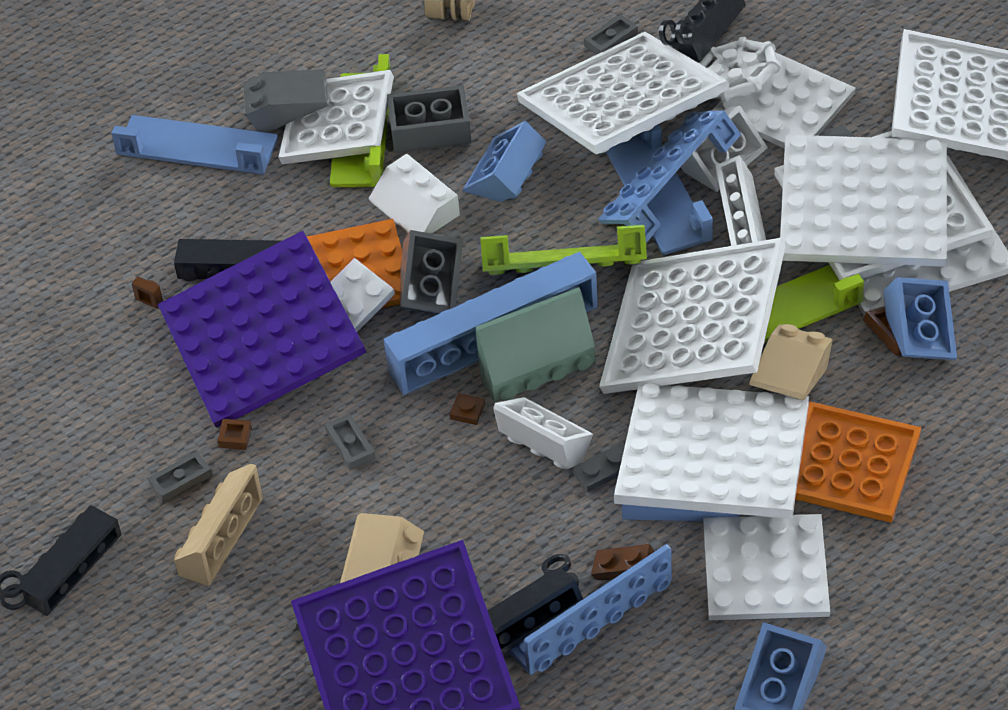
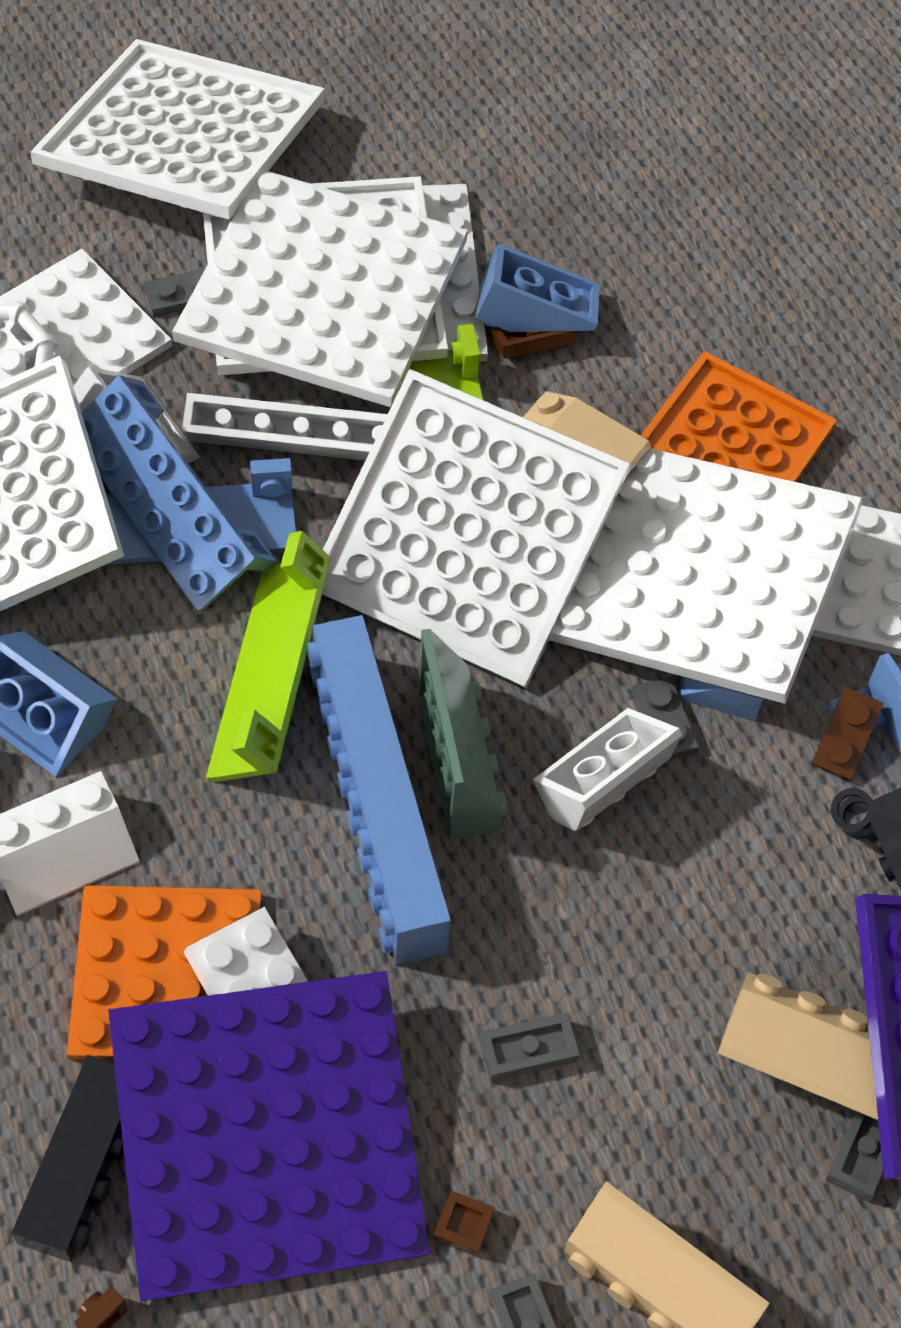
camera: 85 degrees left, 10 degrees up
dark grey slope [400,230,463,315] -> none
reddish brown plate [449,393,485,425] -> none

